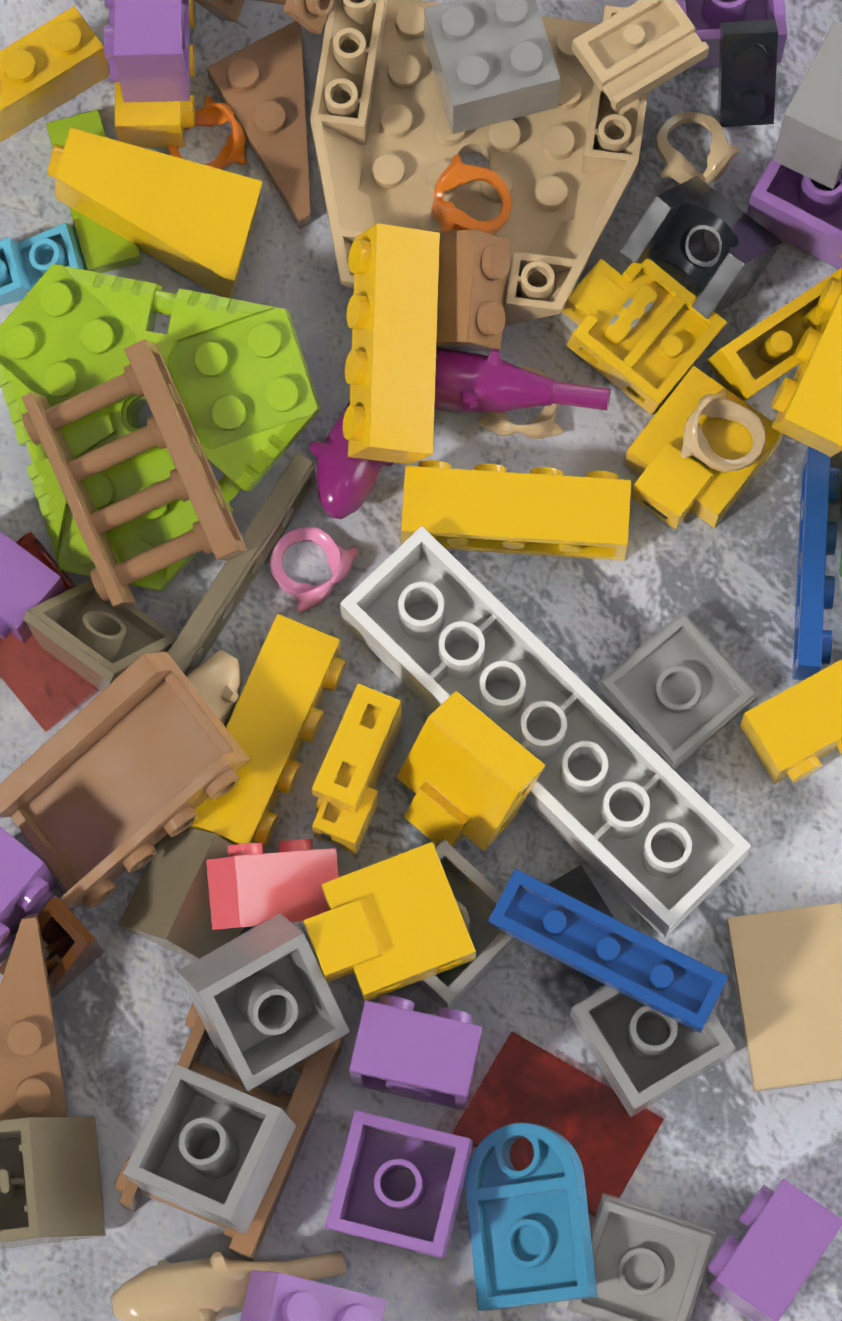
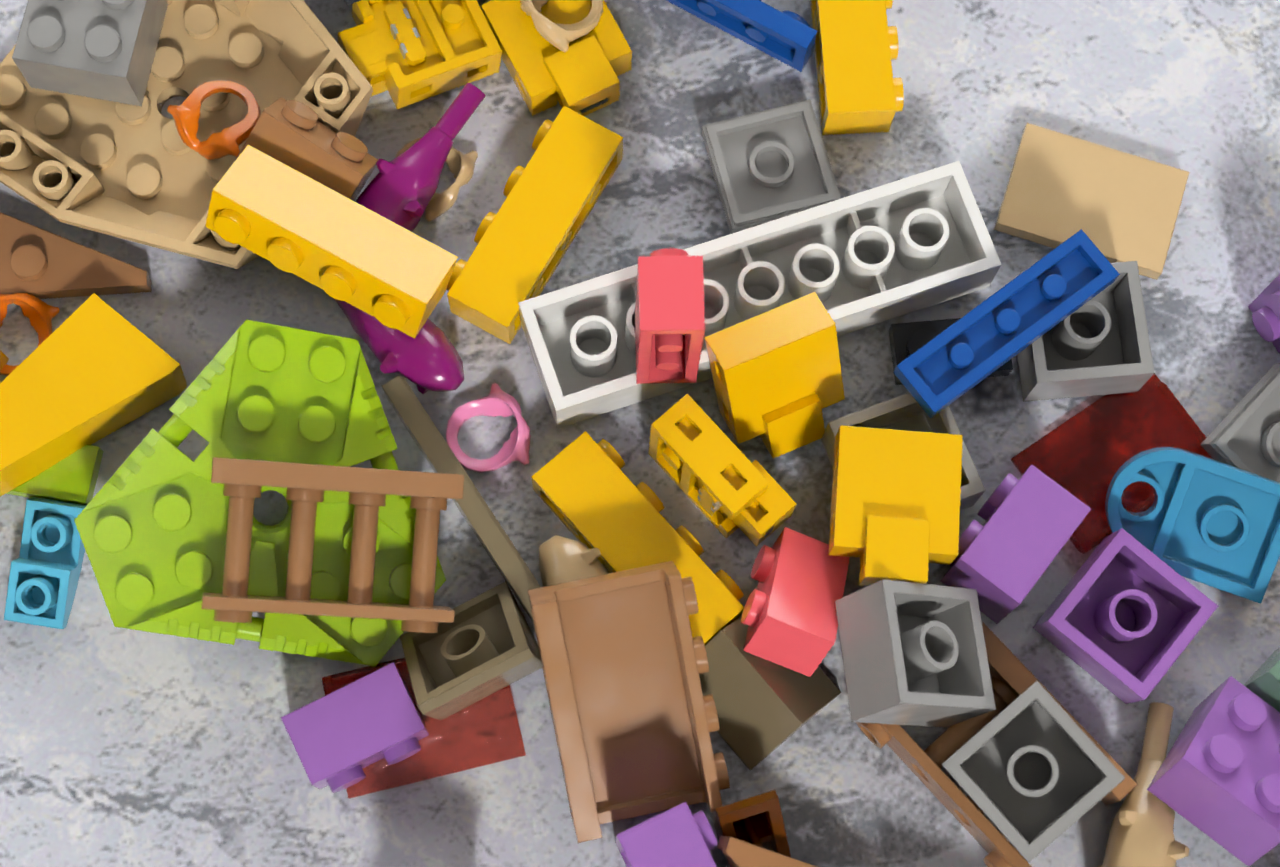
camera: 70 degrees left, 0 degrees up
none -> coral brick [635,248,705,384]

